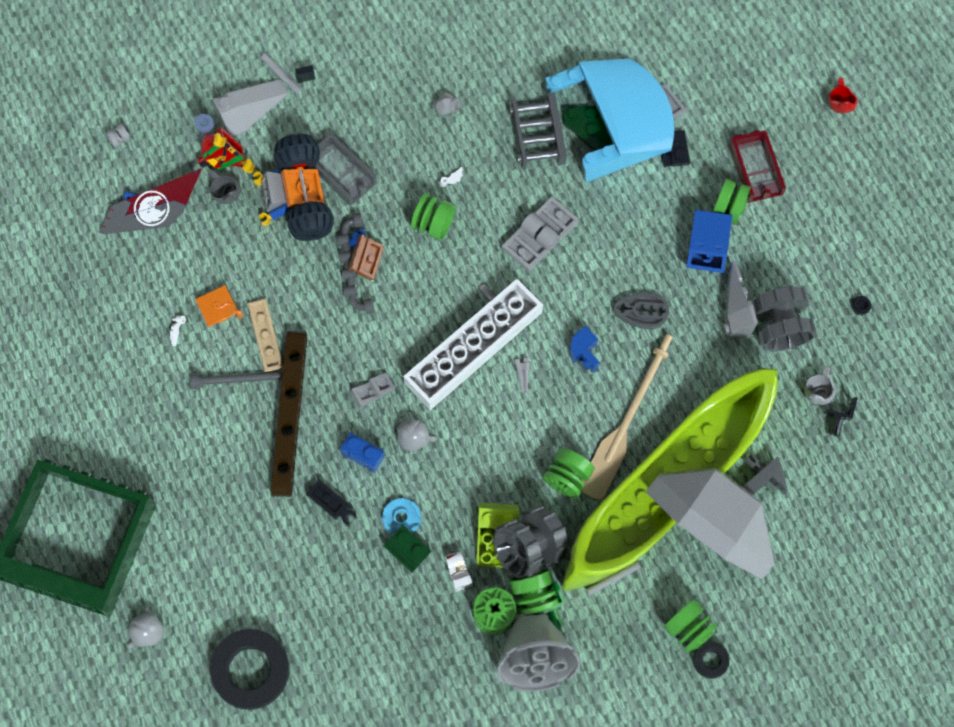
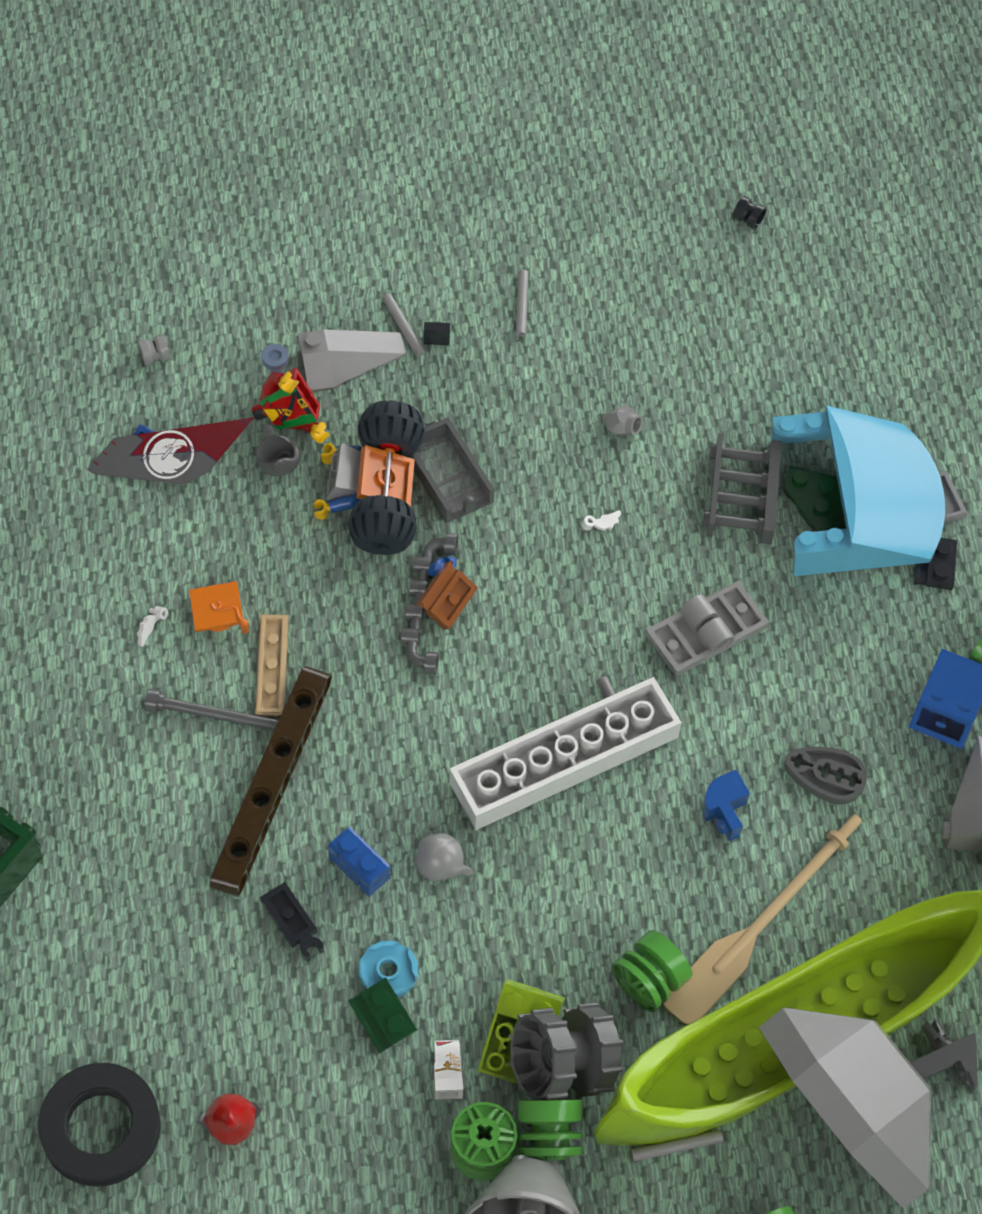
camera: 15 degrees right, 10 degrees down
light grey slope [350,373,396,408] -> none
bright green wheel [411,193,456,241] -> none
light grey piece [515,356,530,393] -> none
green bracket [536,582,565,629] -> none
none -> red hat [196,1093,263,1146]
none -> light grey piece [516,269,528,337]

